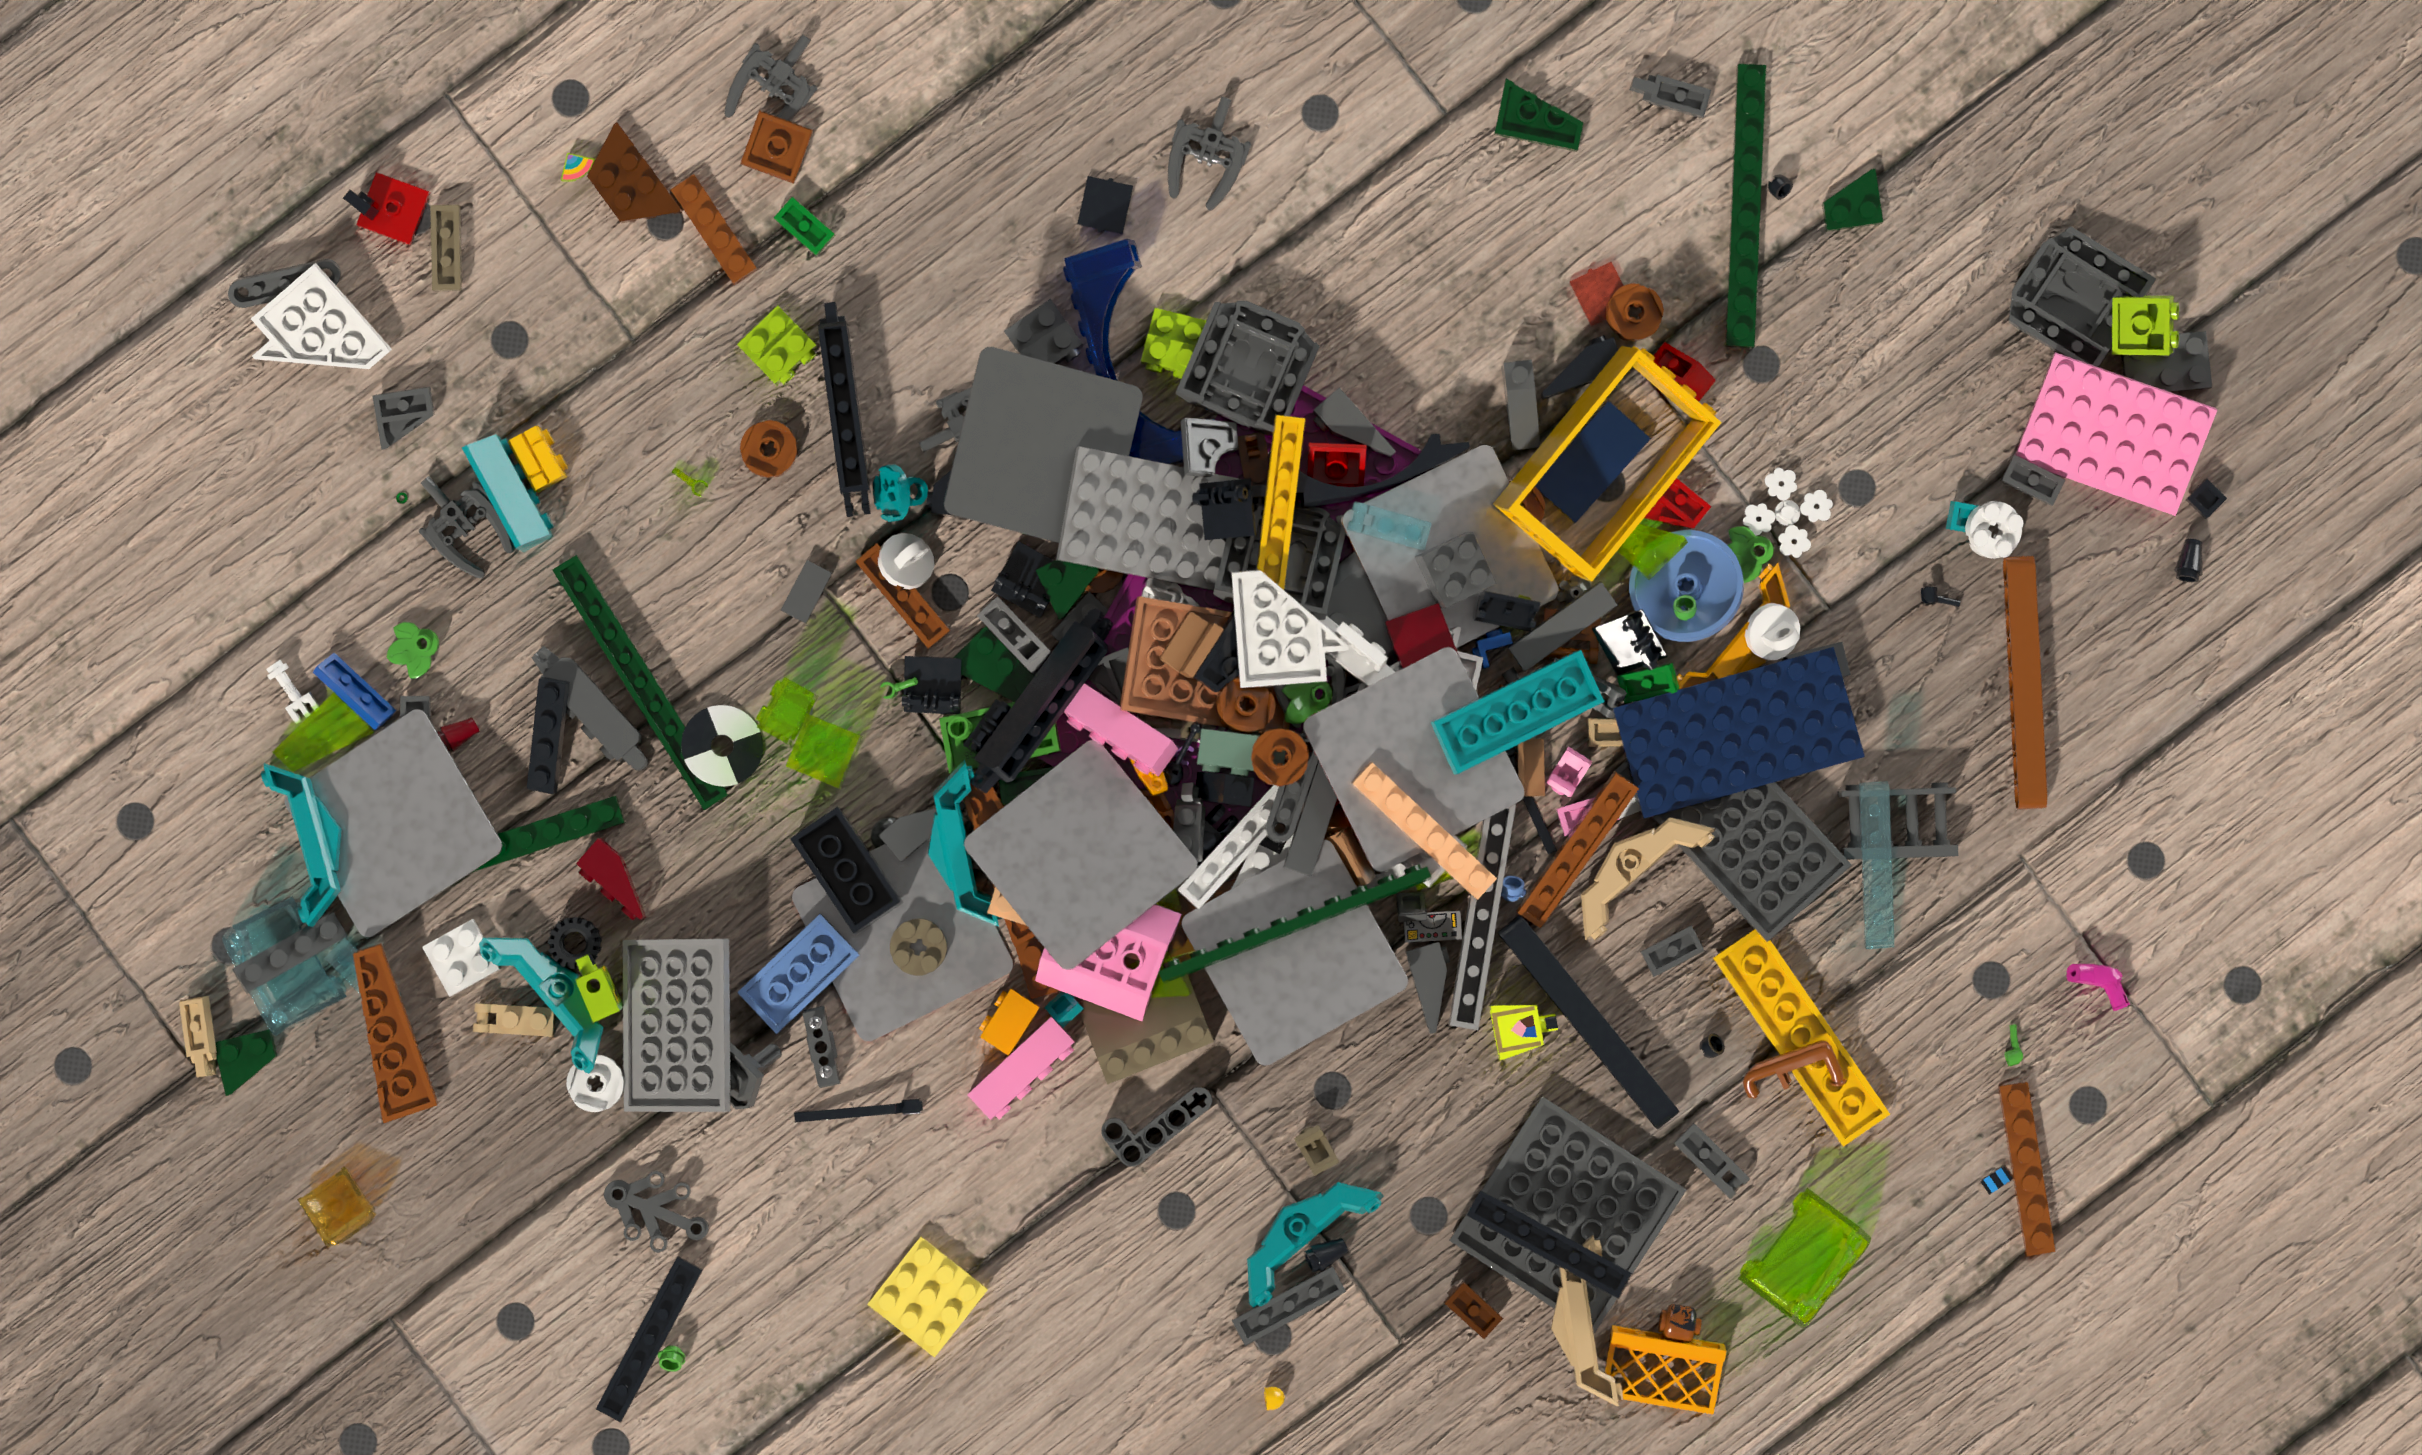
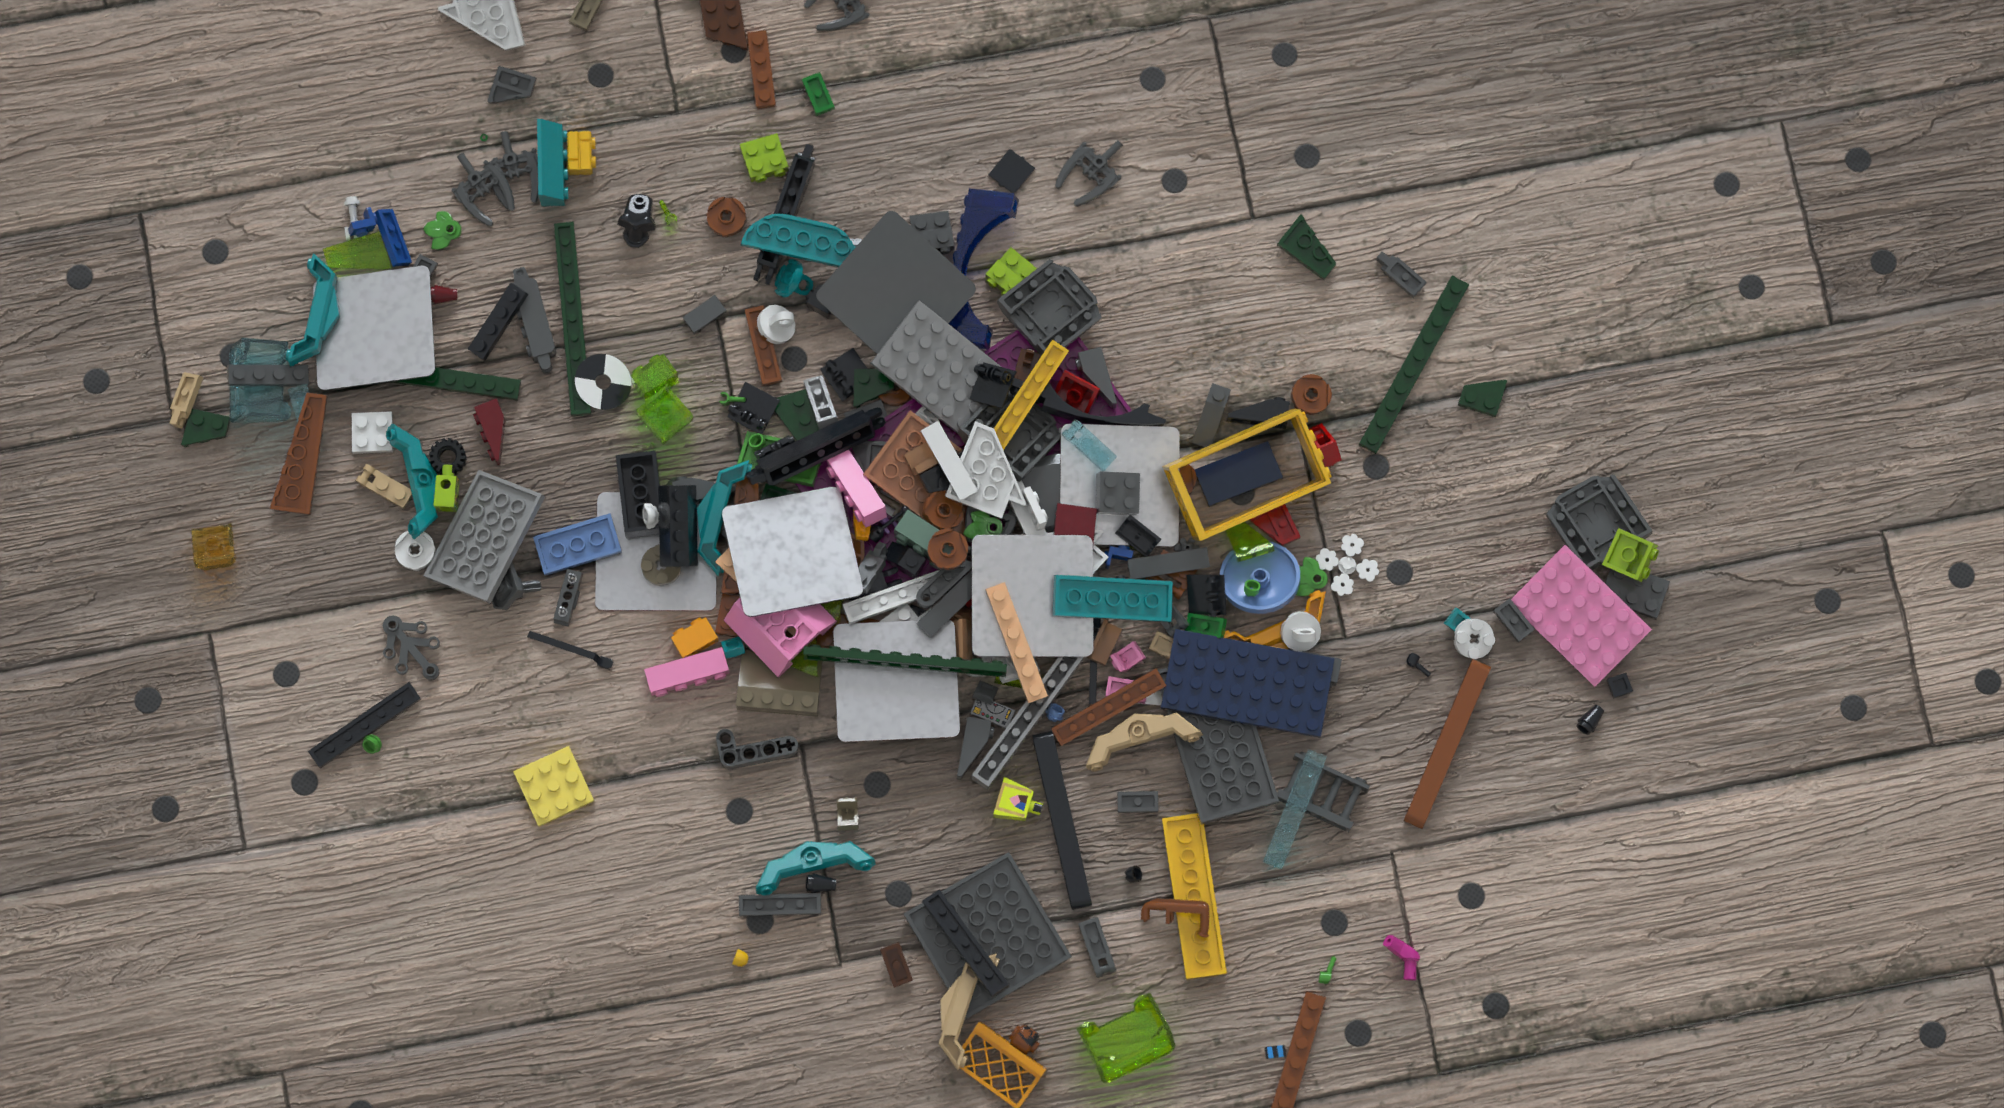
camera: 25 degrees right, 10 degrees down
dark orange tile [740,110,813,184] -> none
tile [1181,418,1238,477] -> none
clear red piece [1569,261,1633,327] -> none
black hinge [1768,174,1793,200] -> none
none -> blue bracket [348,207,377,237]
none -> dark grey bar [452,153,515,227]
none -> black head [617,194,656,248]
none -> white piece [642,503,659,529]
none -> black slope [658,485,698,567]
none -> teal plate [740,214,856,267]
none -> white tile [921,421,978,501]

